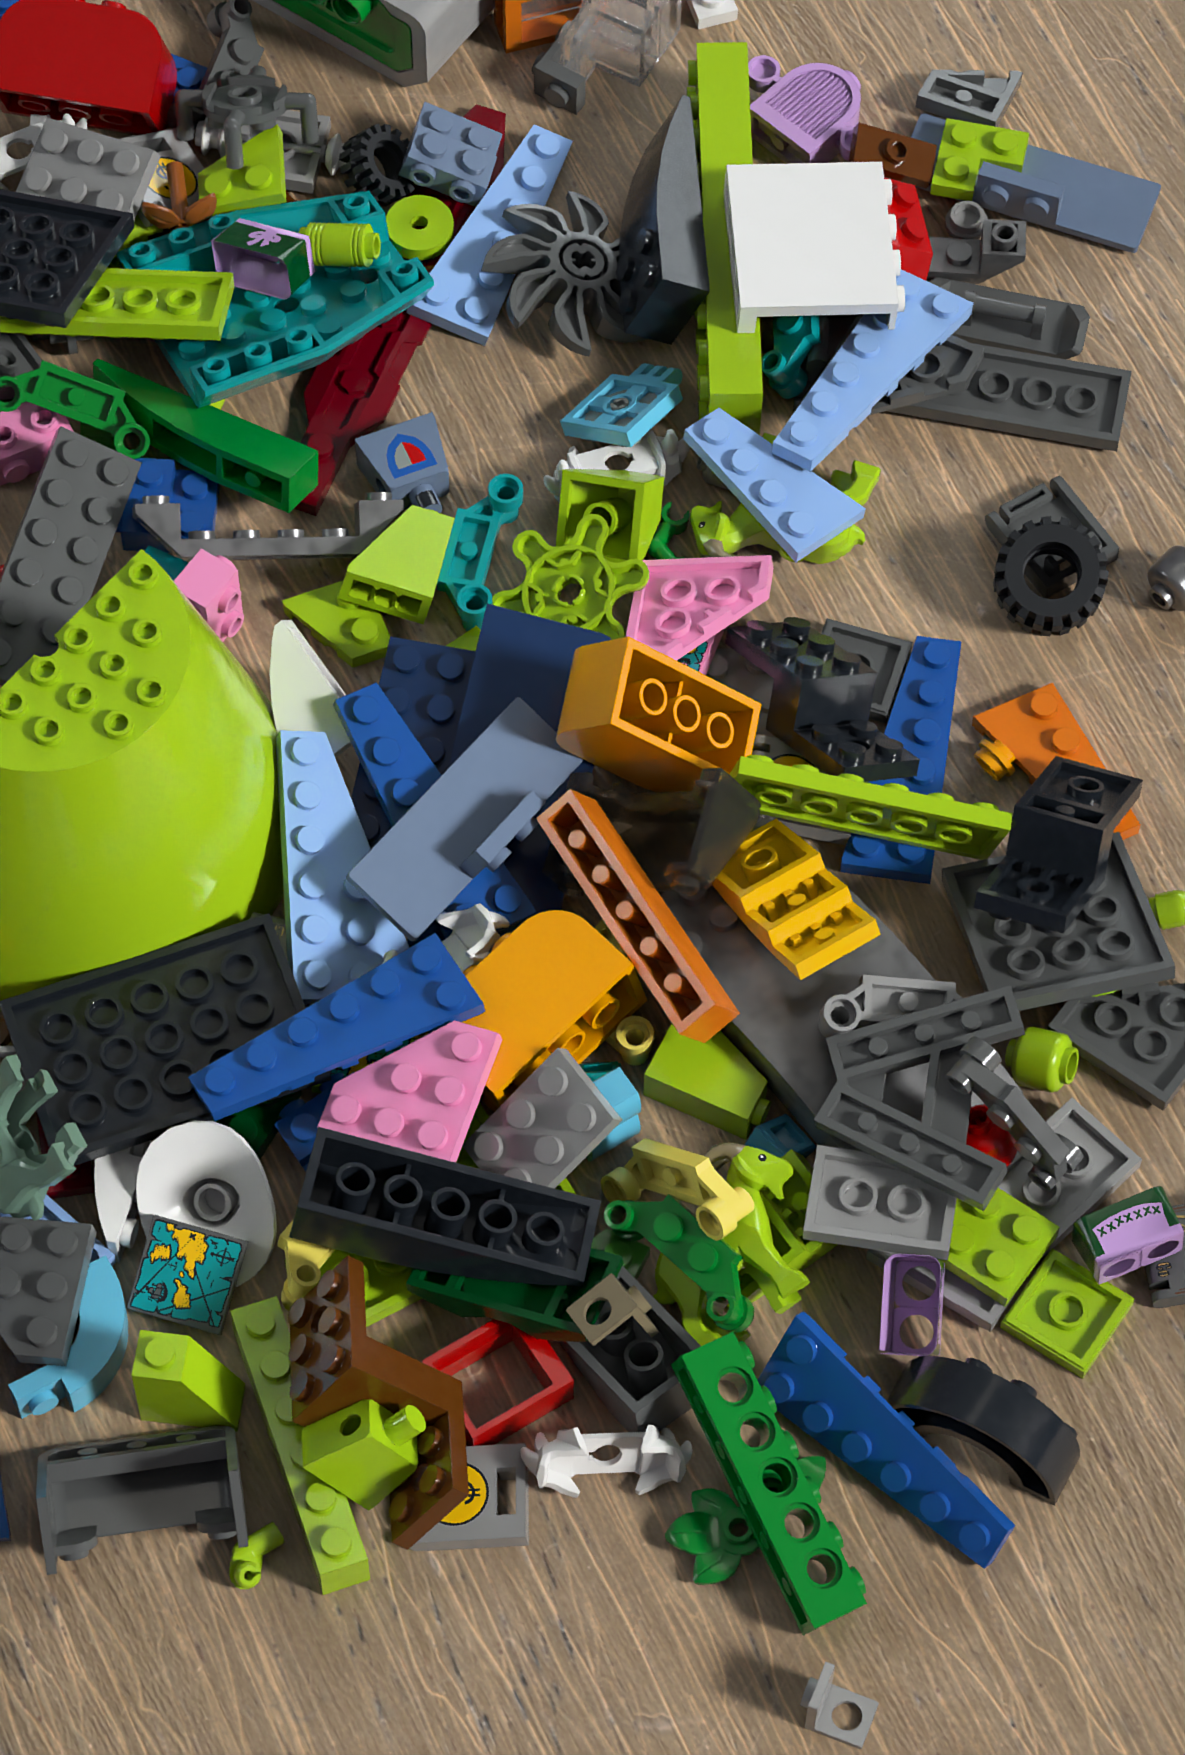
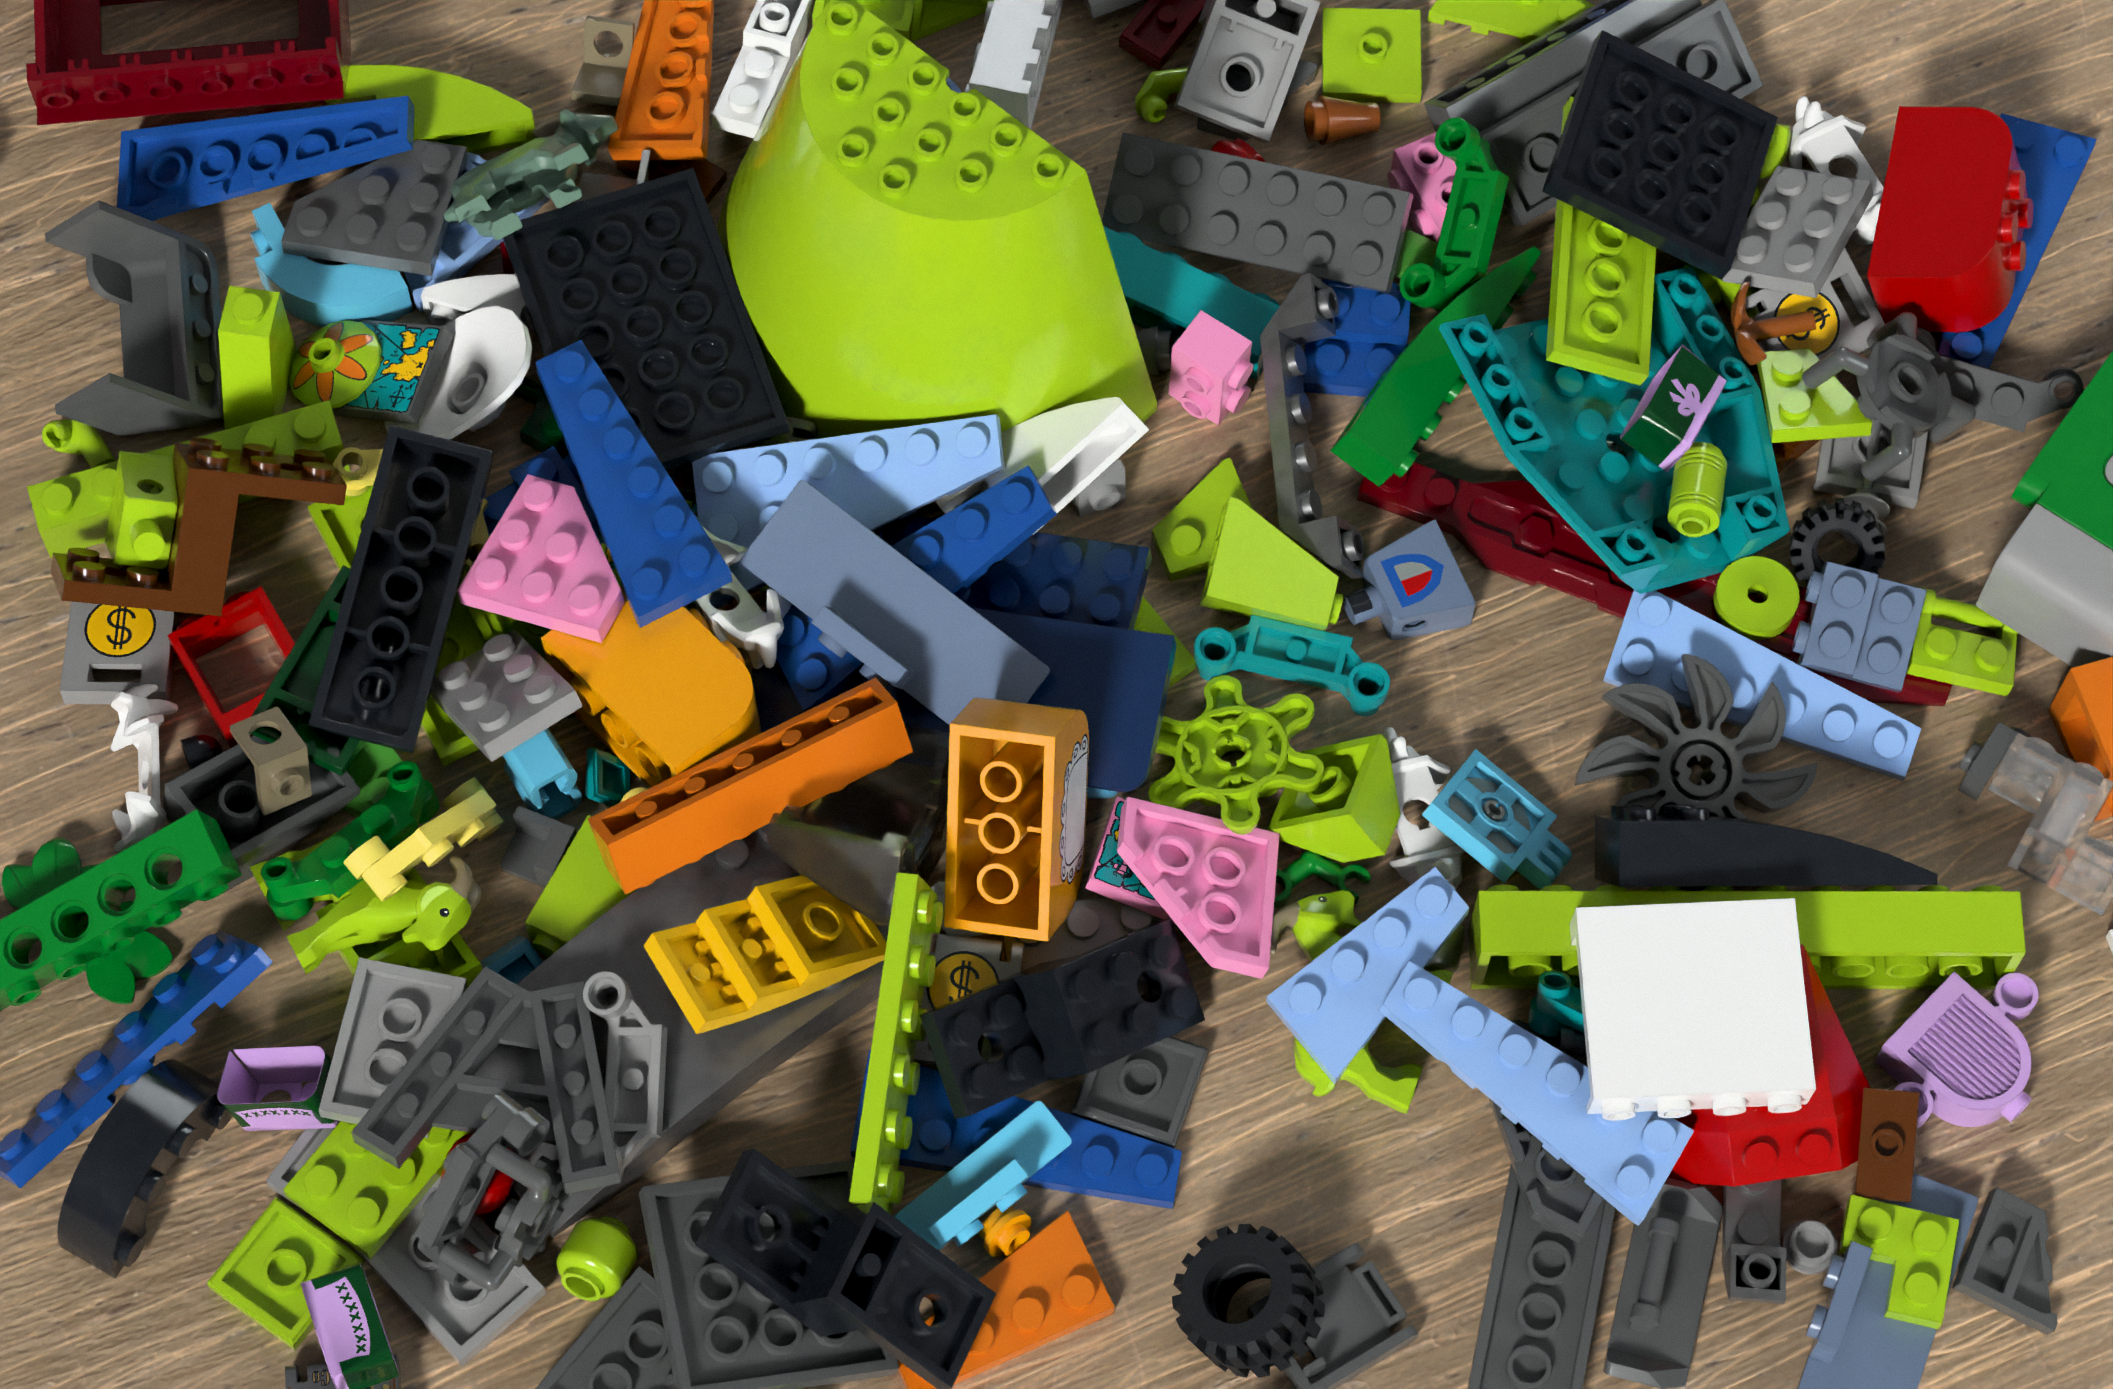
camera: 90 degrees right, 5 degrees up
none -> black hinge [180,734,222,770]
none -> lime dish [289,320,382,409]
none -> dark grey plate [438,1143,572,1291]
none -> dark grey panel [500,806,577,888]
none -> medium azure bracket [894,1101,1072,1250]
none -> lime plate [1906,587,2018,697]

